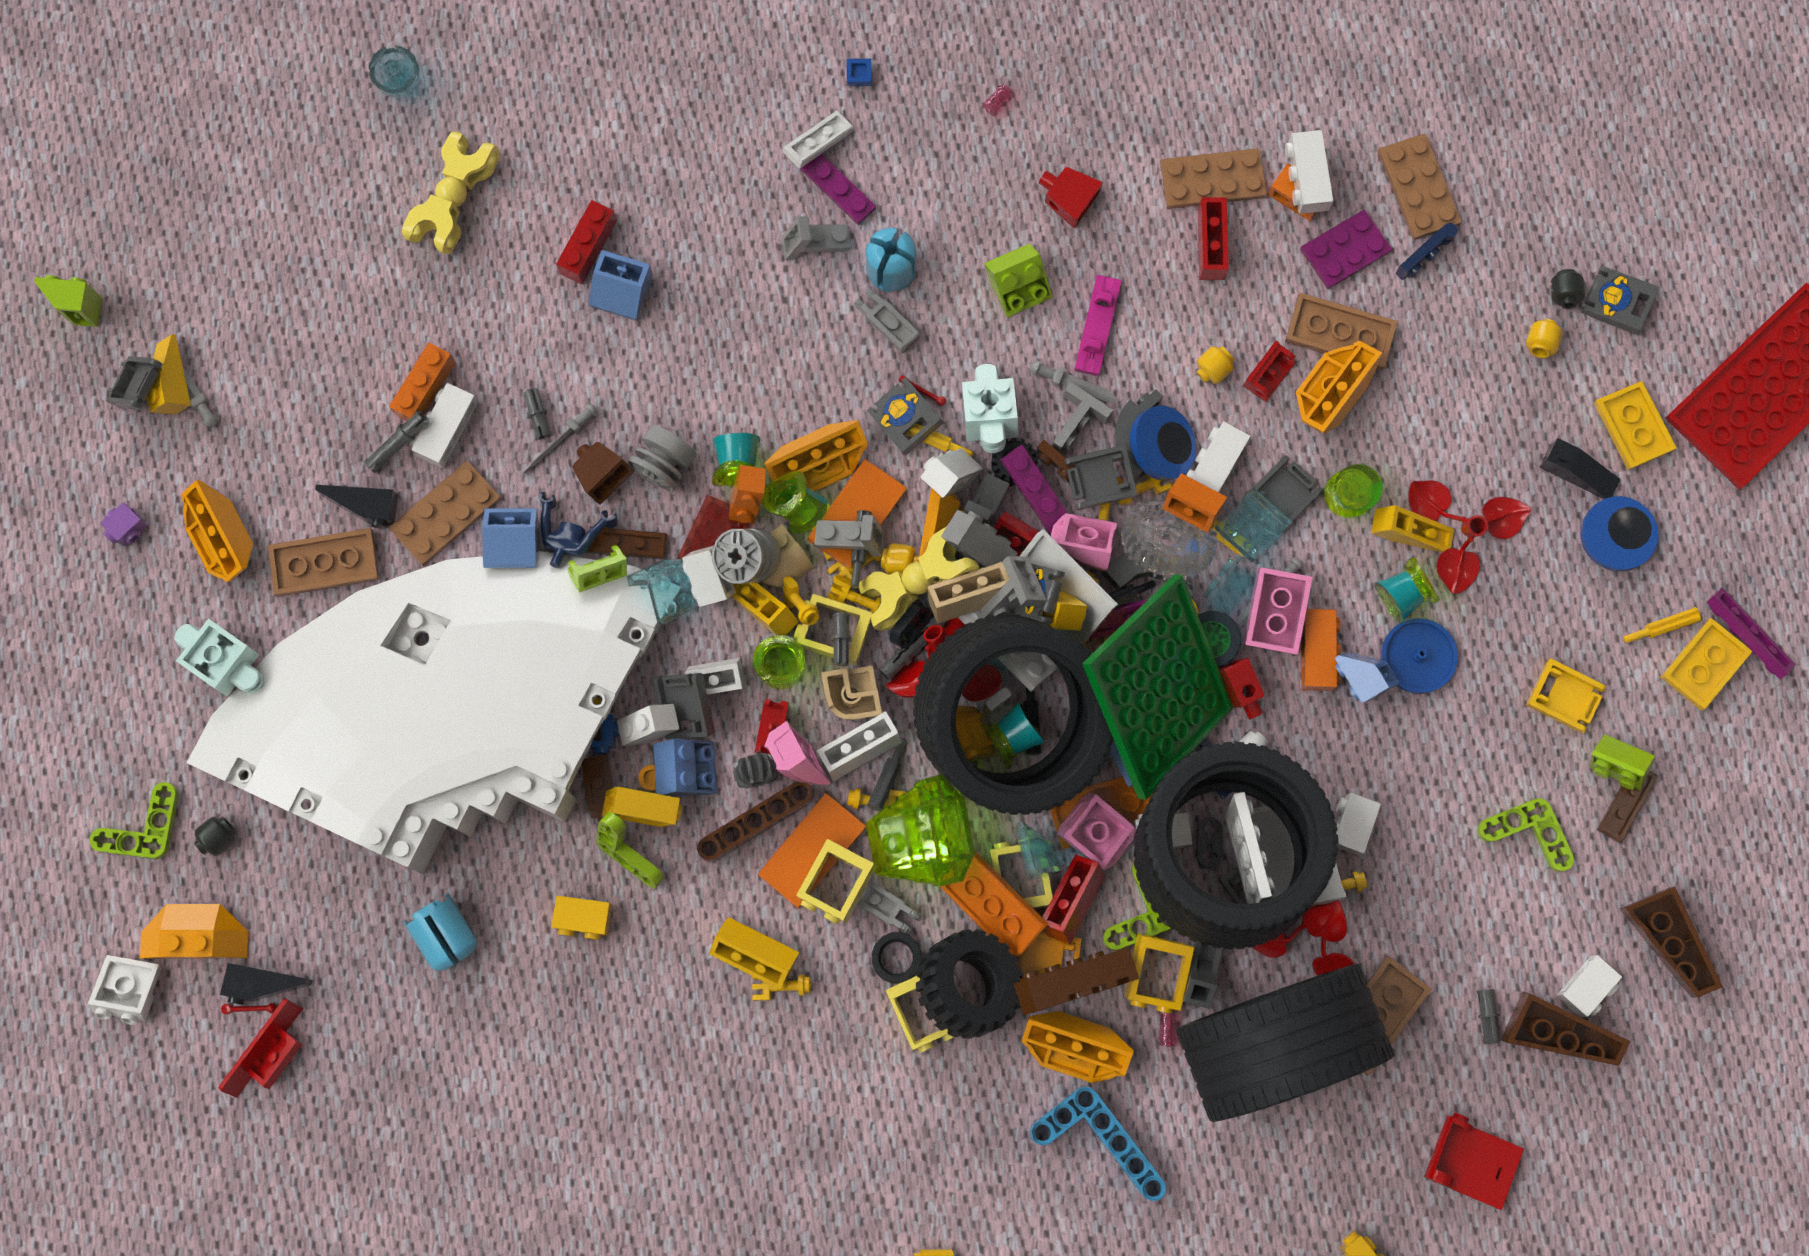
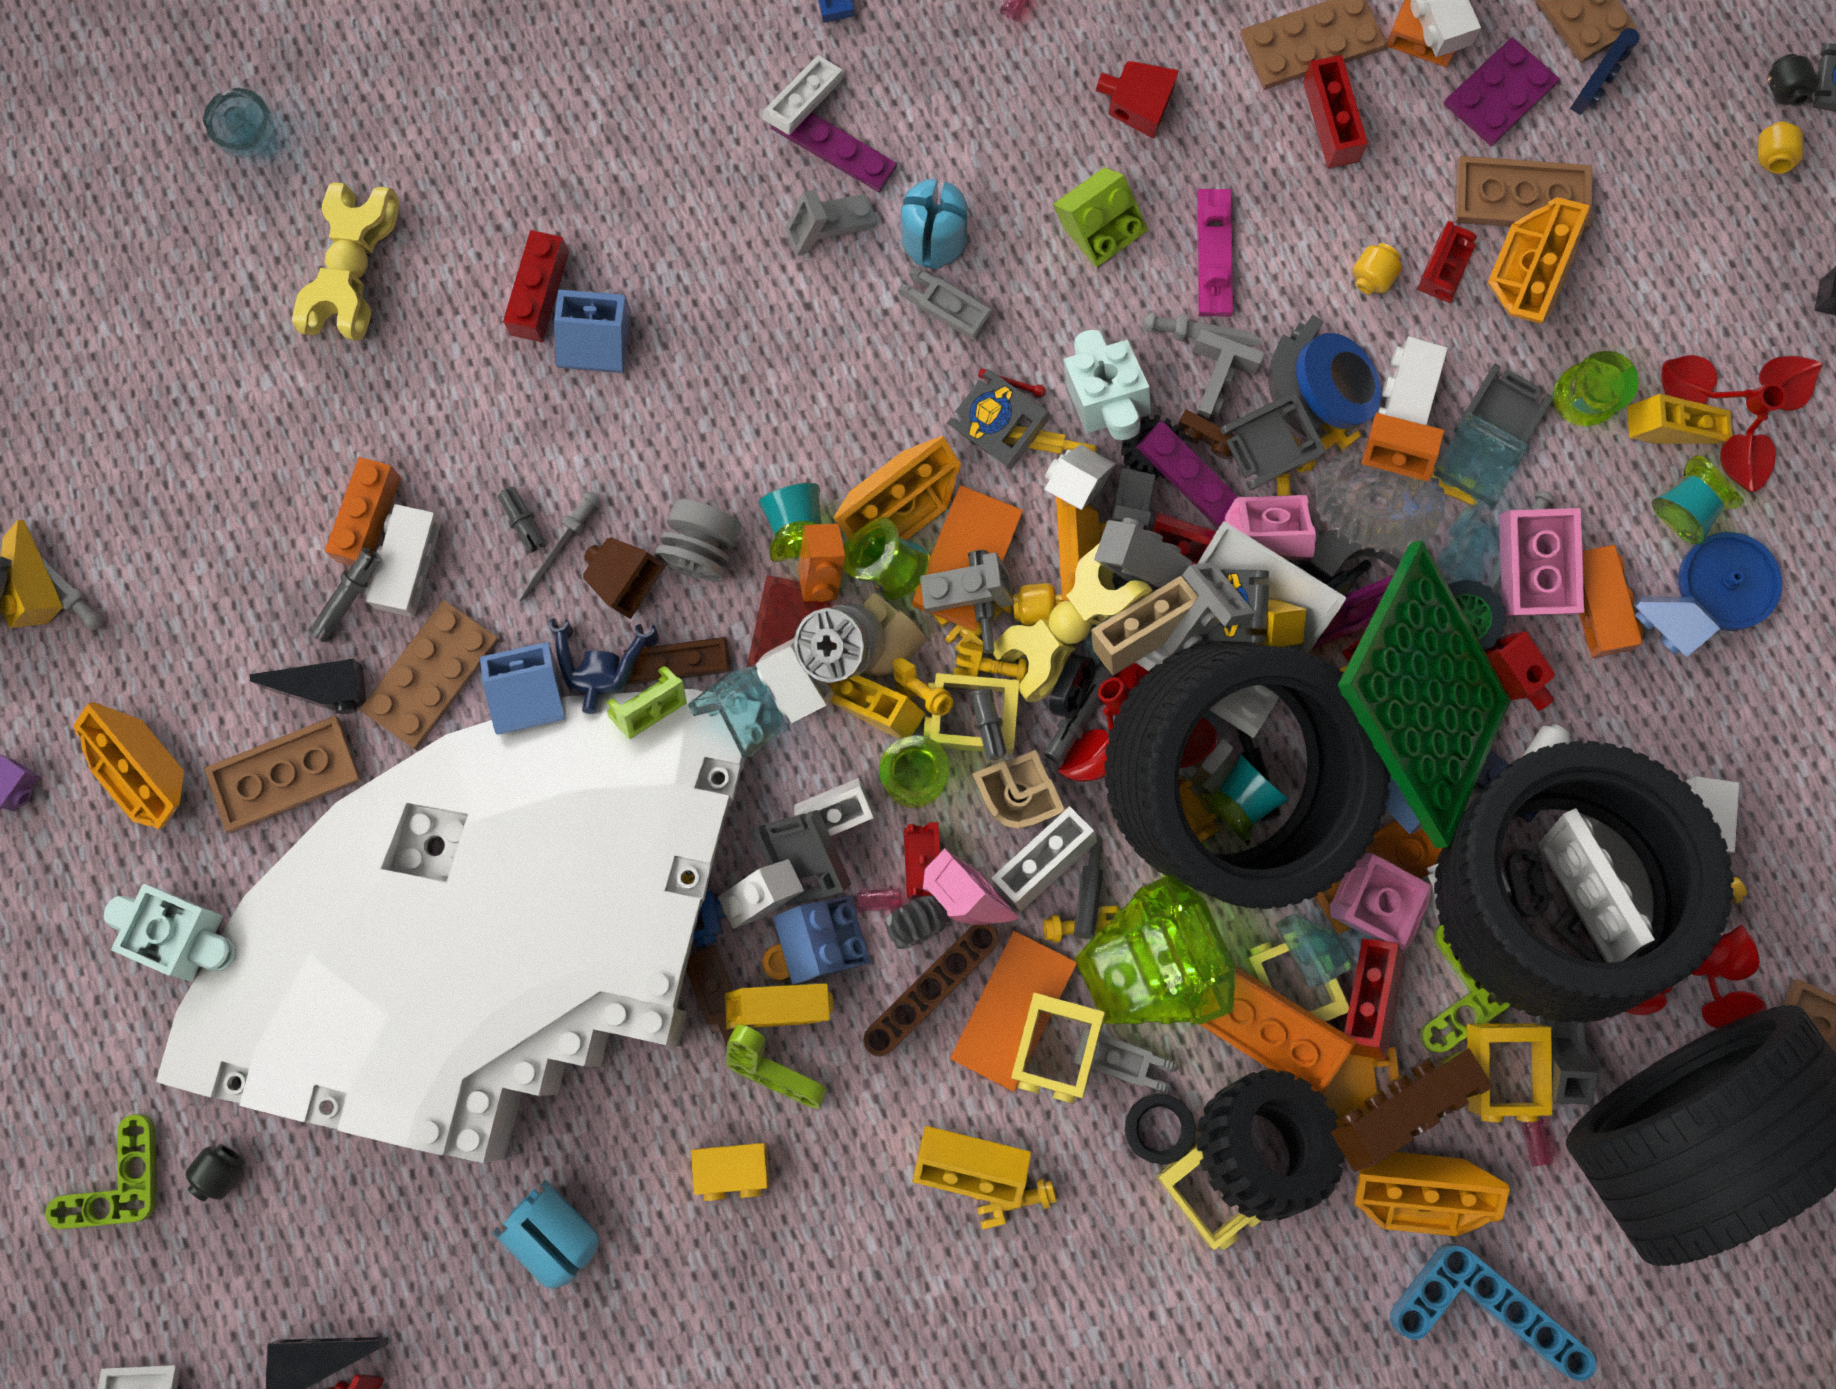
camera: 10 degrees left, 0 degrees up
light orange wedge [140,904,249,959] -> none
none -> clear pink pin [857,885,902,914]

